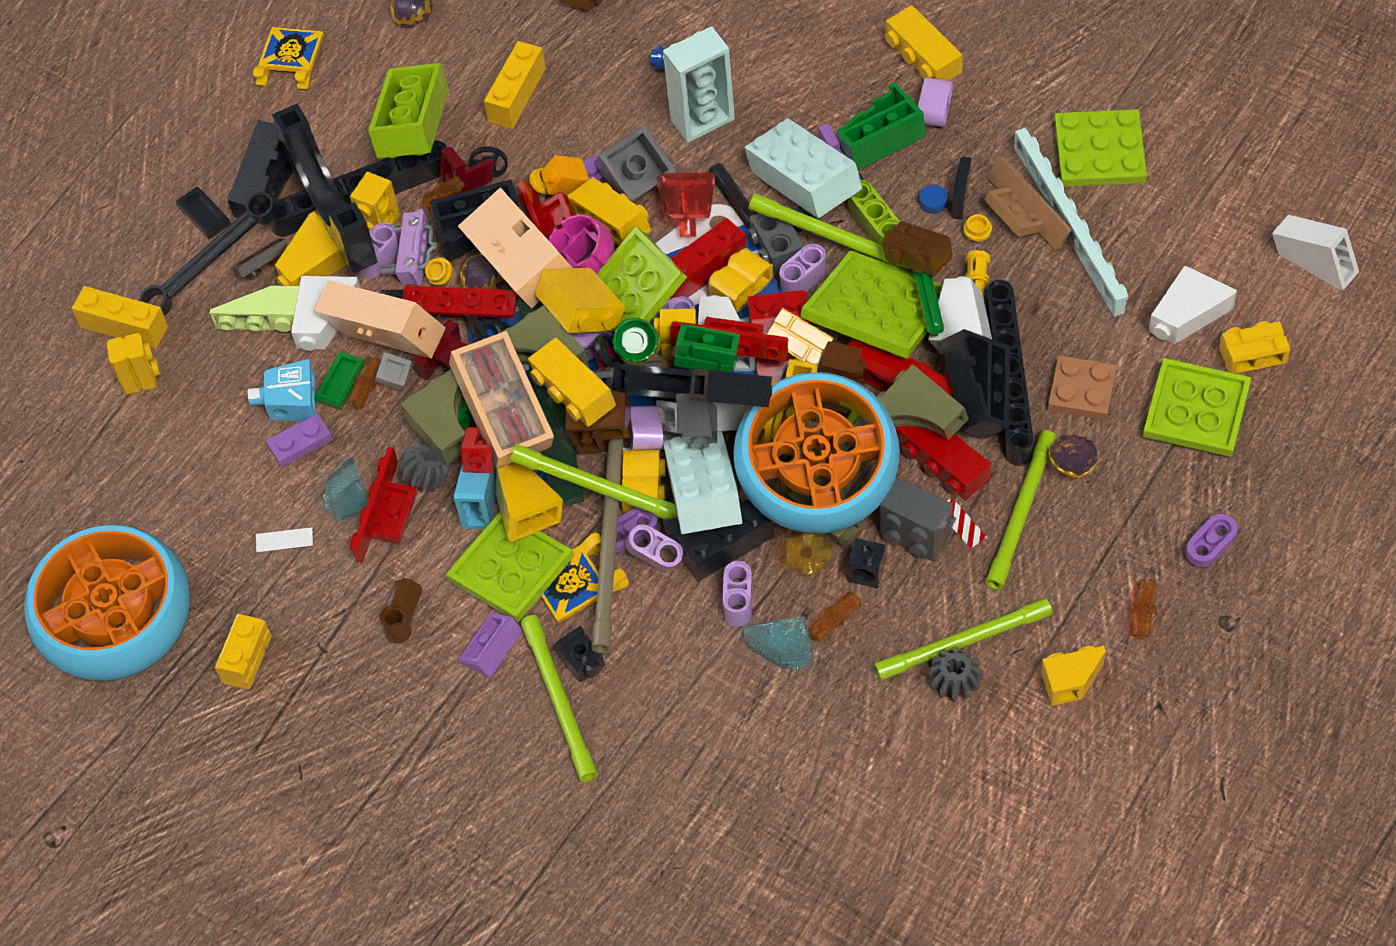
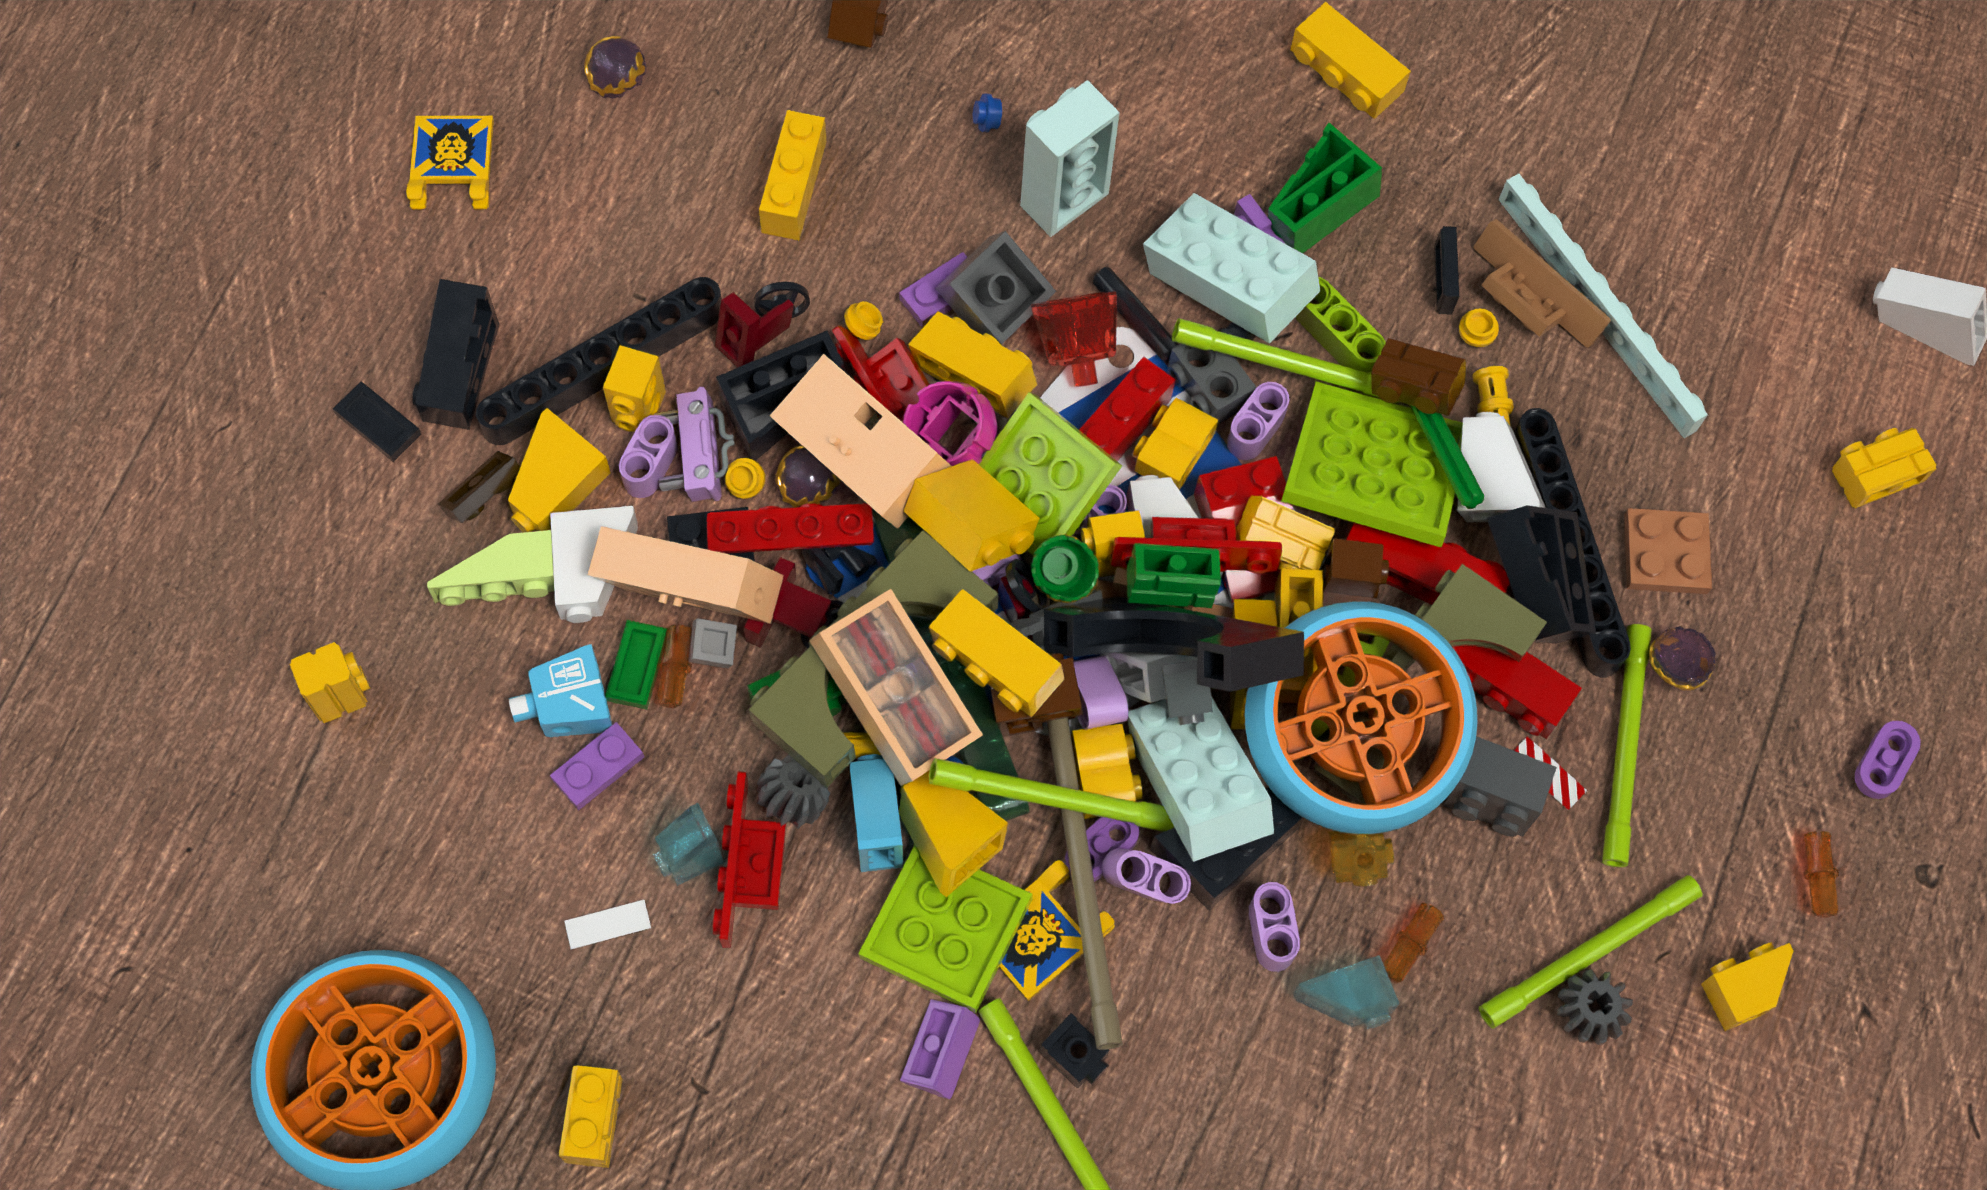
camera: 20 degrees left, 10 degrees up
yellow brick [71,286,168,349] -> none
black piece [139,192,278,316] -> none
black arch [272,103,378,274] -> none
lime brick [368,63,449,158] -> none
reddish brown piece [380,578,422,643] -> none
clear orange axle [423,176,464,210] -> none
red bracket [461,427,494,474] -> none
light orange brick [541,155,589,196] -> none
black brick [848,538,886,589] -> none
lavender beam [918,77,953,127] -> none
blue tile [919,185,948,213] -> none
lime plate [1054,109,1147,187] -> none
lime plate [1143,358,1252,457] -> none
white slope [1149,266,1237,344] -> none

